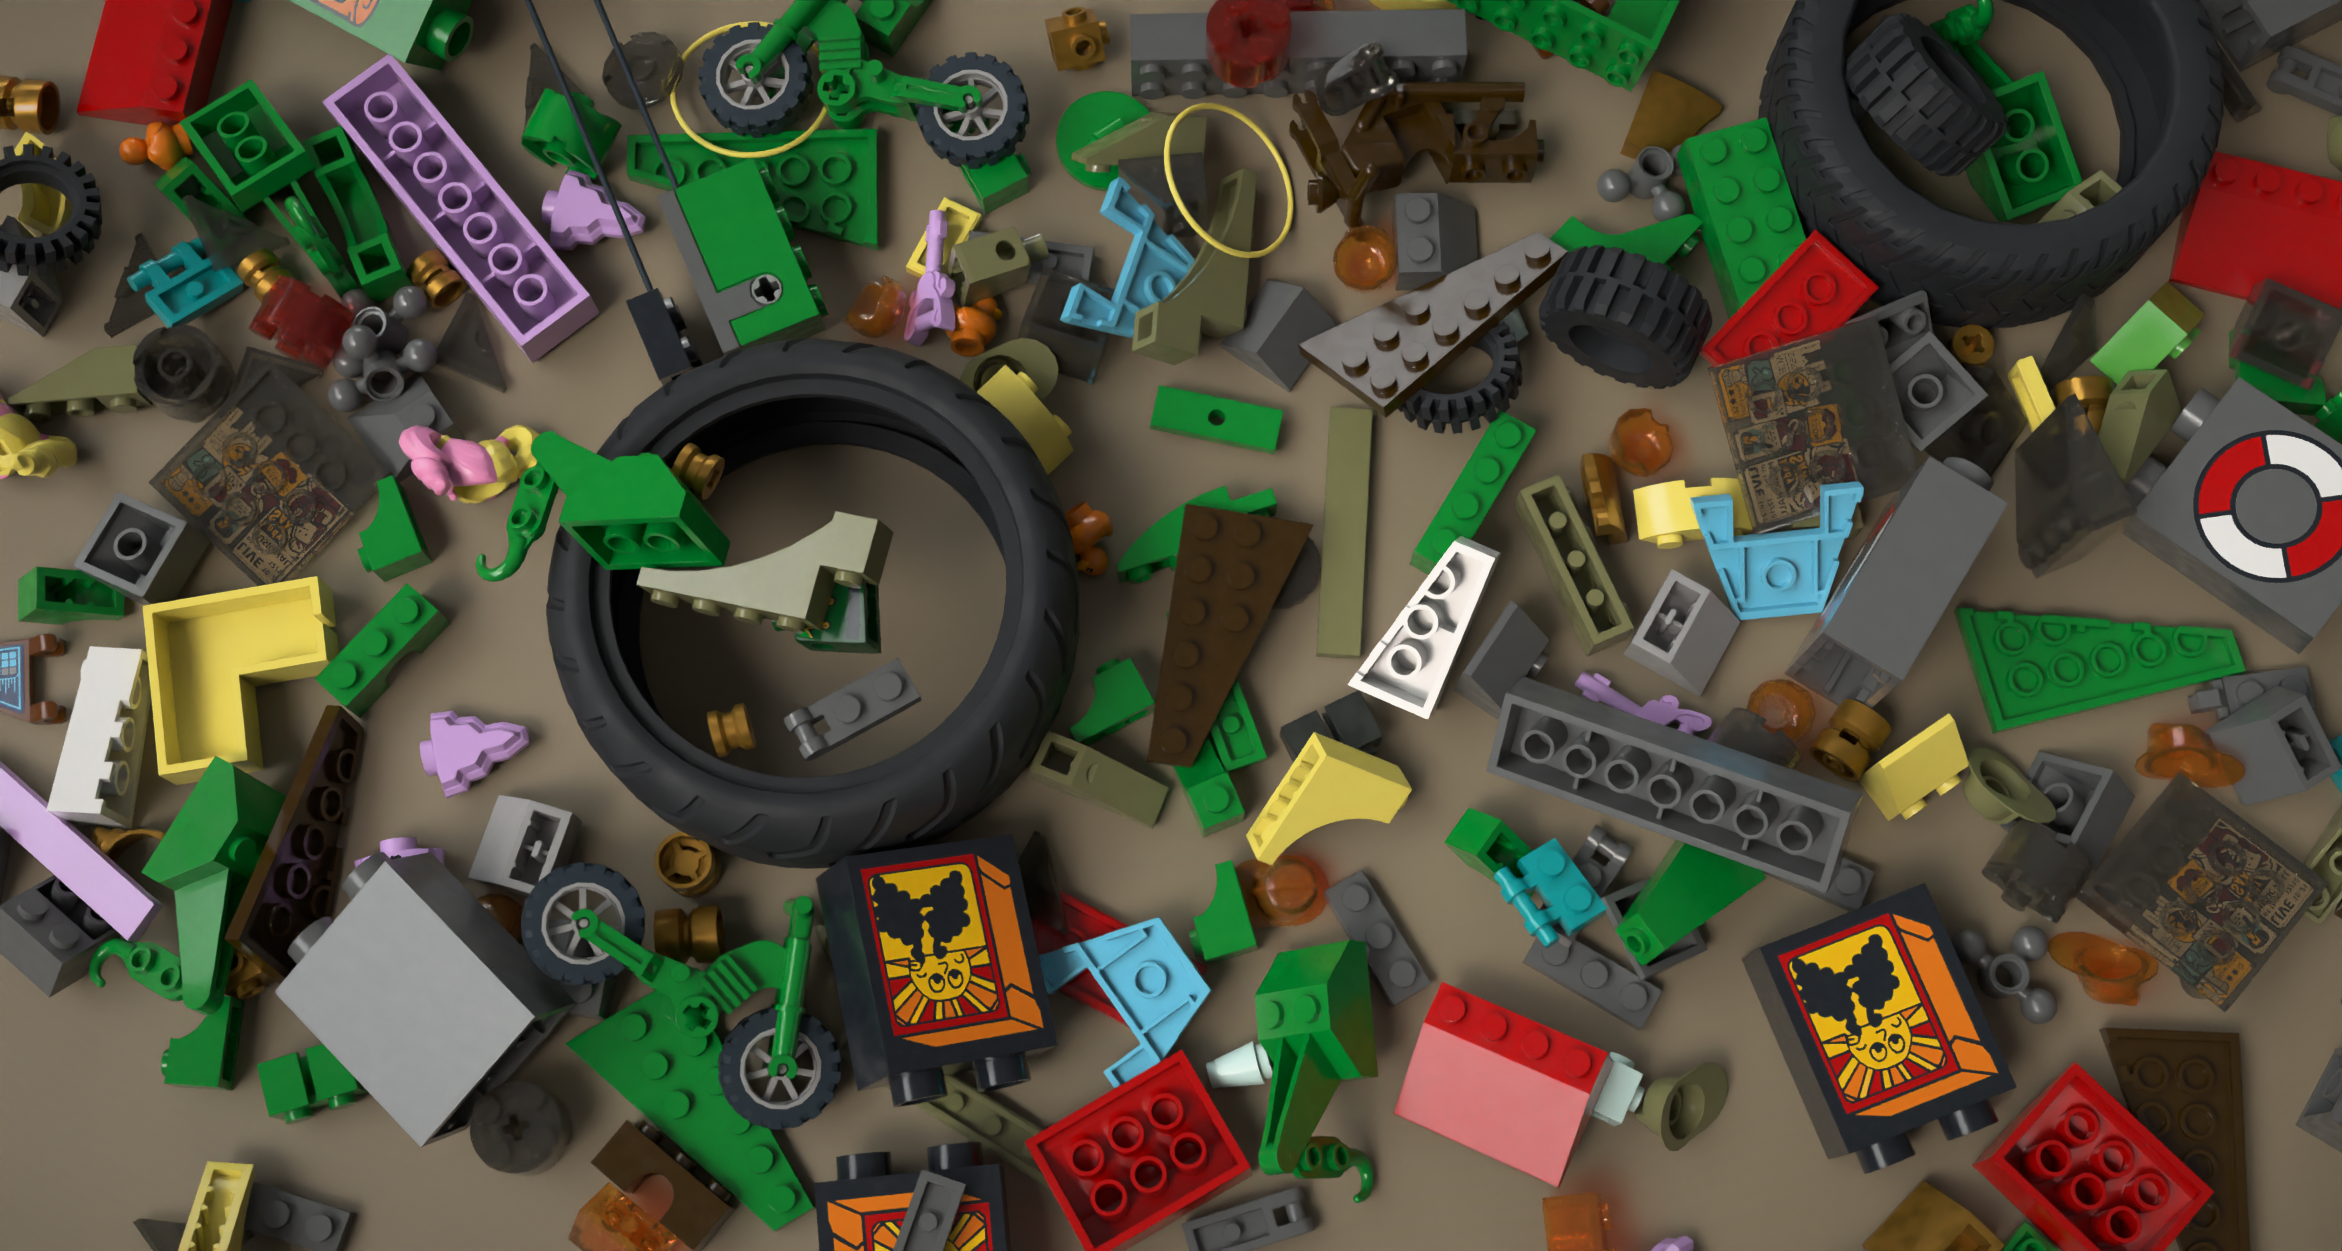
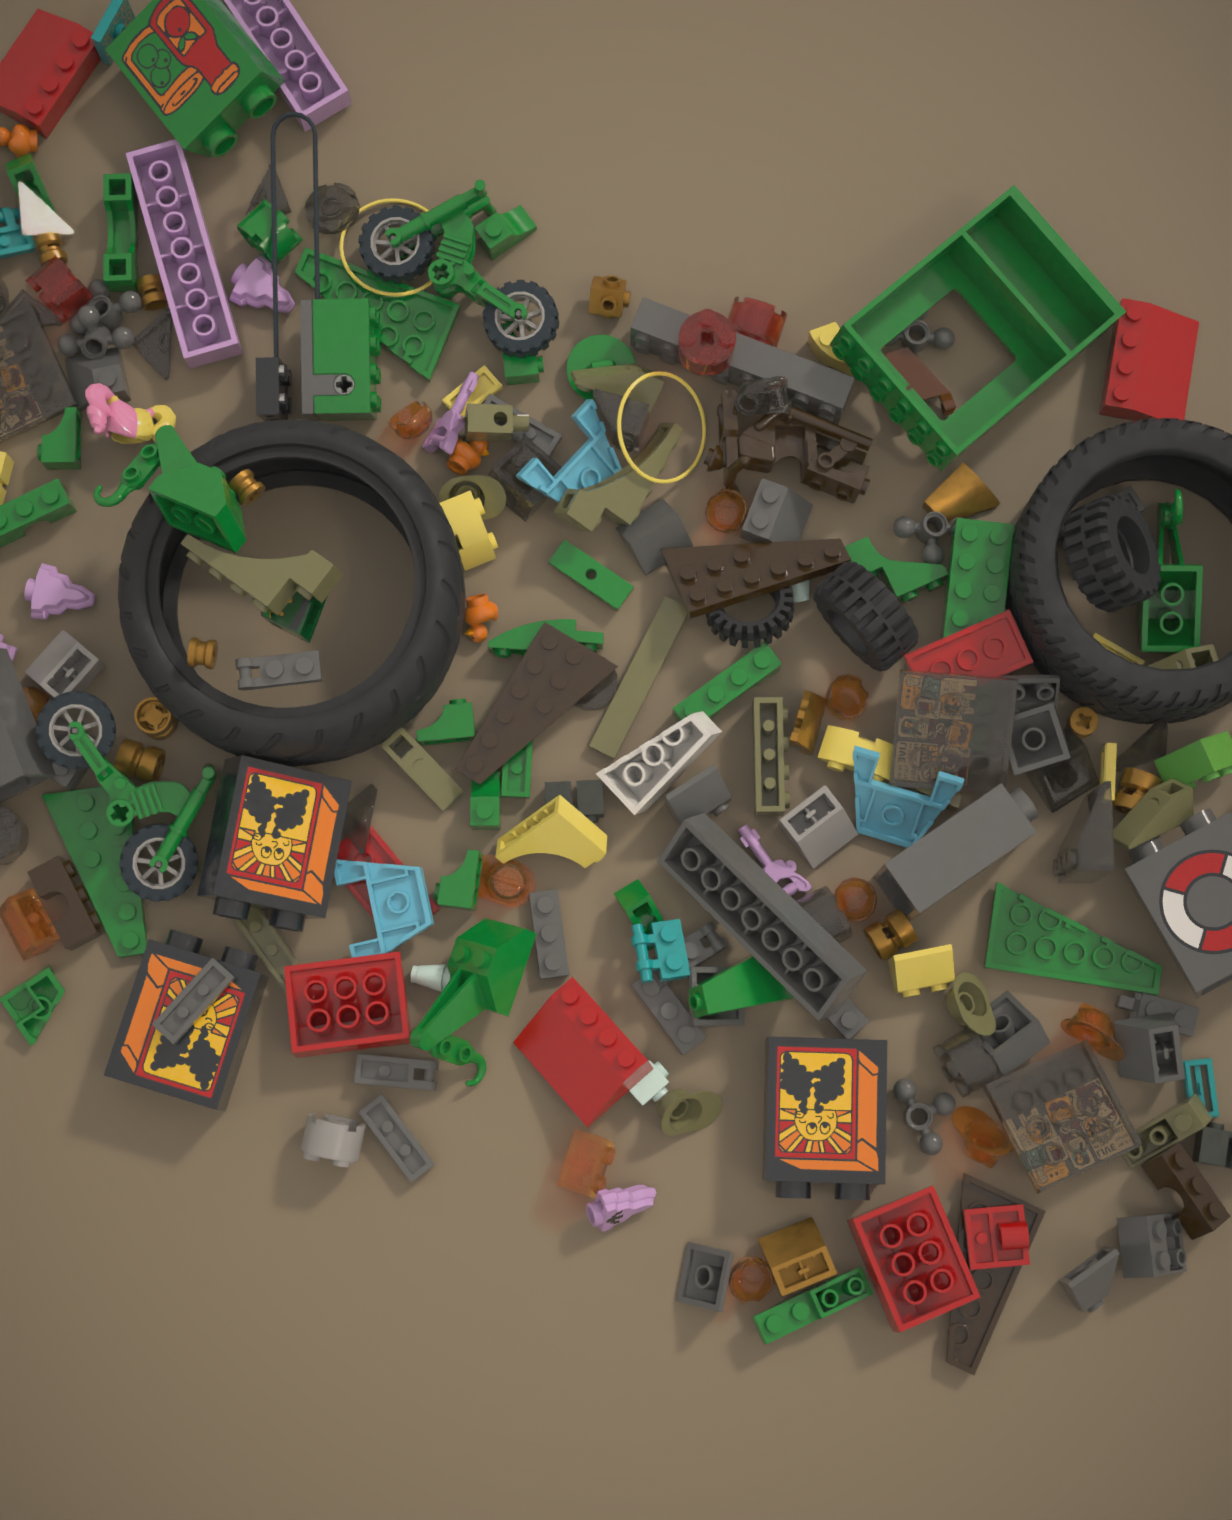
camera: 25 degrees right, 5 degrees up
green slope [179,79,359,299] -> none
none -> red plate [963,1204,1030,1270]

